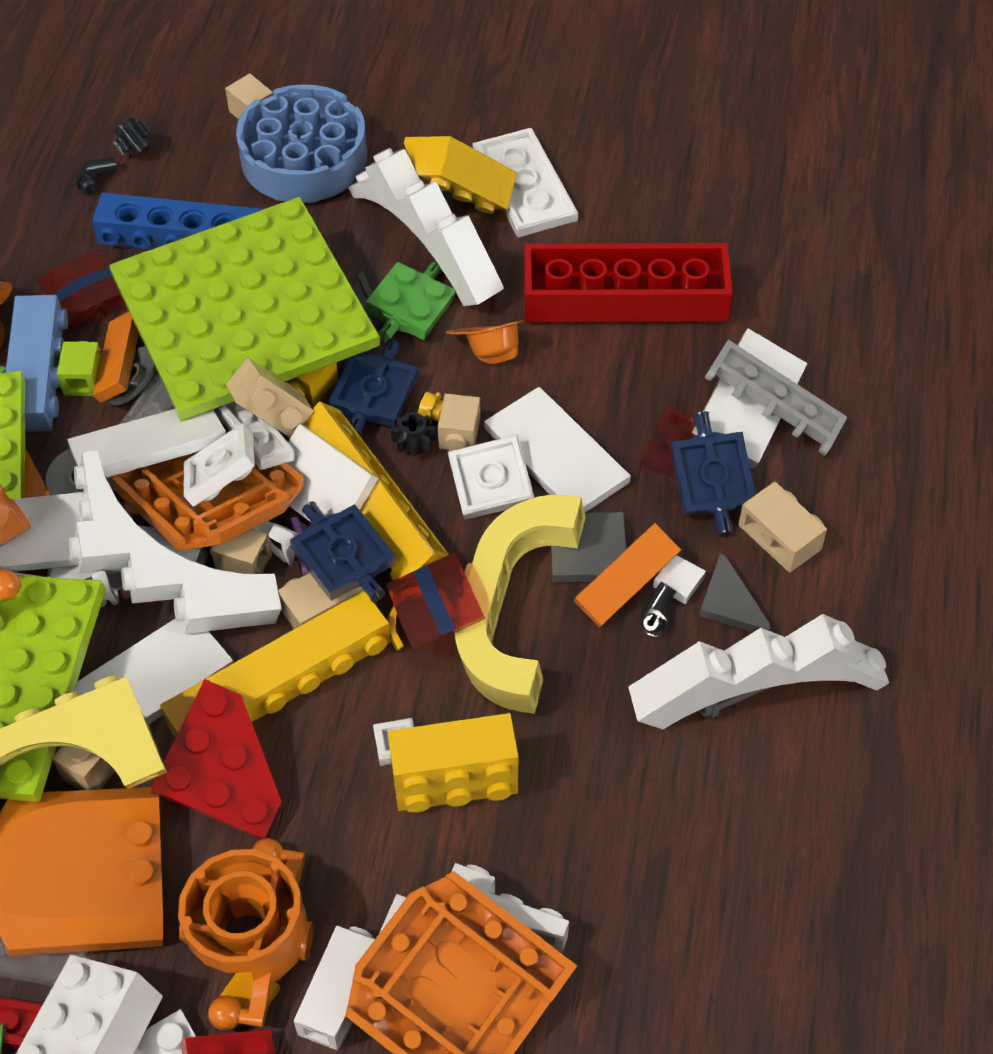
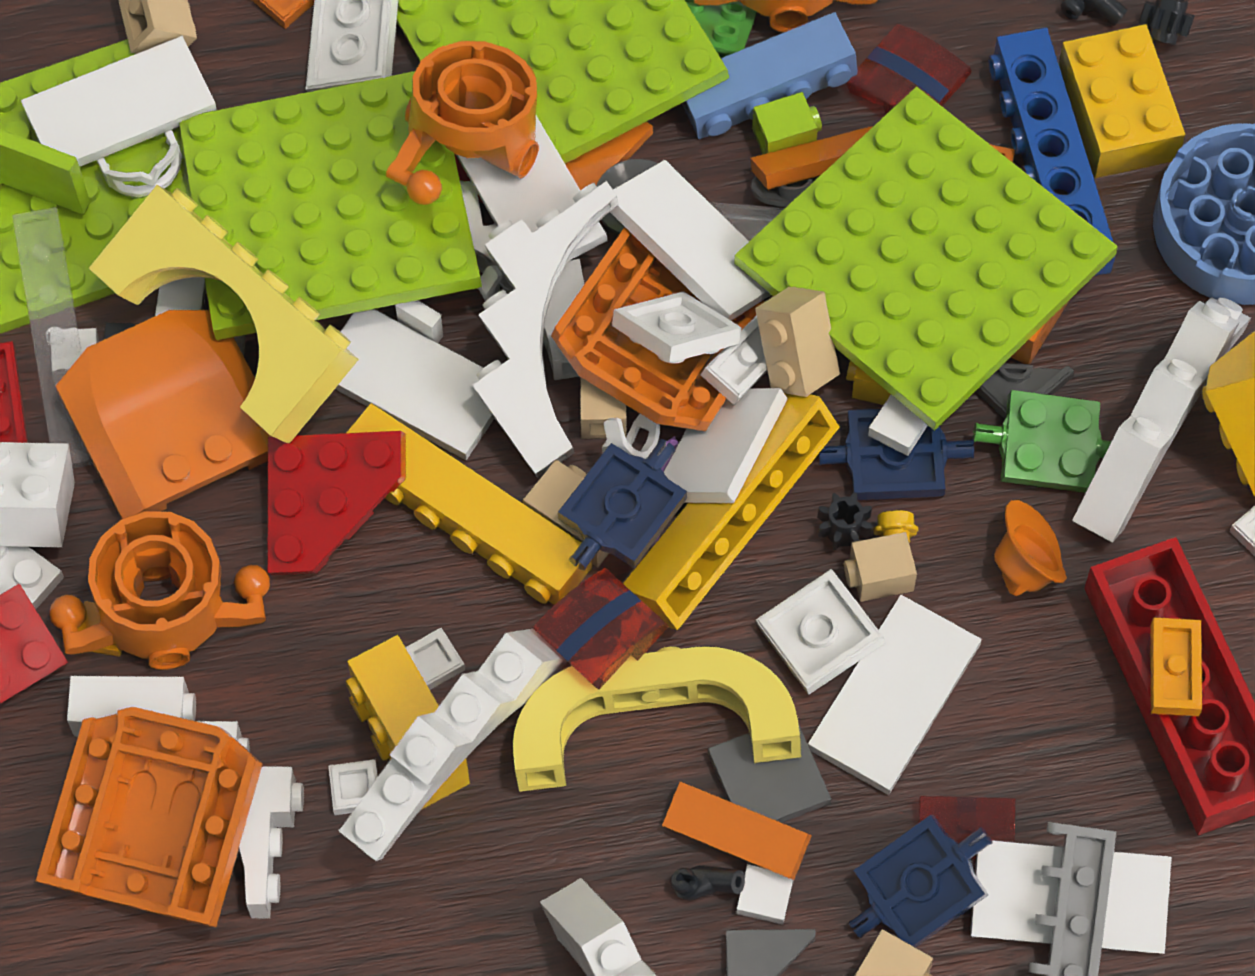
camera: 70 degrees right, 10 degrees up
none -> white tile [328,759,378,815]
none -> white arch [339,628,567,861]
none -> white tile [395,300,443,343]
none -> white tile [868,395,928,456]
none -> yellow brick [1058,24,1185,179]
none -> light orange plate [1151,618,1202,716]

